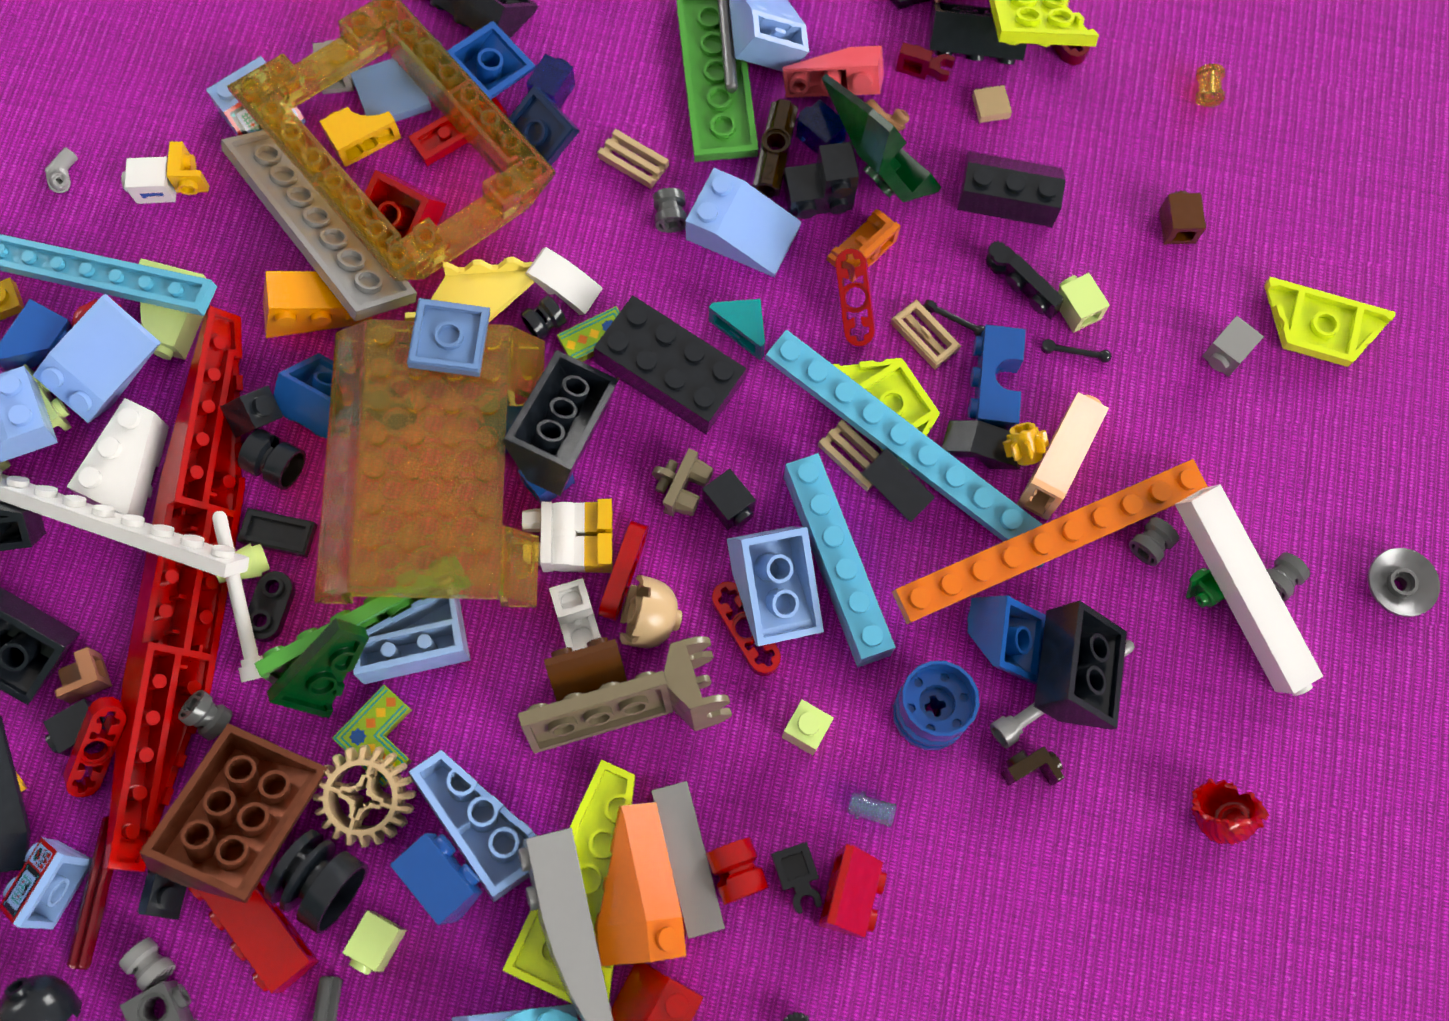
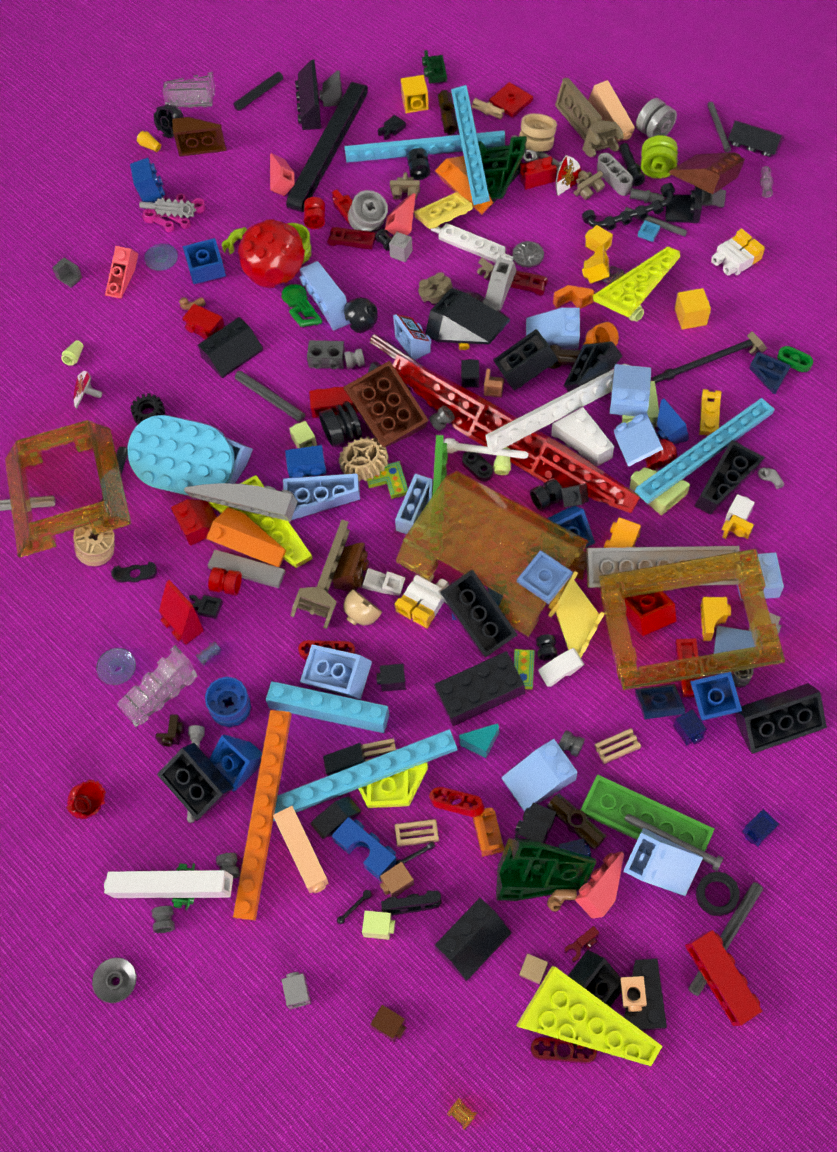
camera: 130 degrees right, 10 degrees down
red beam [63,697,126,798] -> none
black tile [237,508,318,558] -> none
dark green wing [267,618,369,718] -> none
red beam [599,521,649,621] -> none
dark tan hips [652,448,713,517] -> none
yellowish green brick [782,700,834,756] -> none
yellow gear [1003,422,1050,465] -> none
neon yellow wing [1264,277,1396,367] -> none
none -> clear light blue dish [96,648,136,685]
none -> clear wedge [117,645,197,727]
none -> medium nougat brick [379,862,414,897]
none -> black wedge [694,440,765,515]

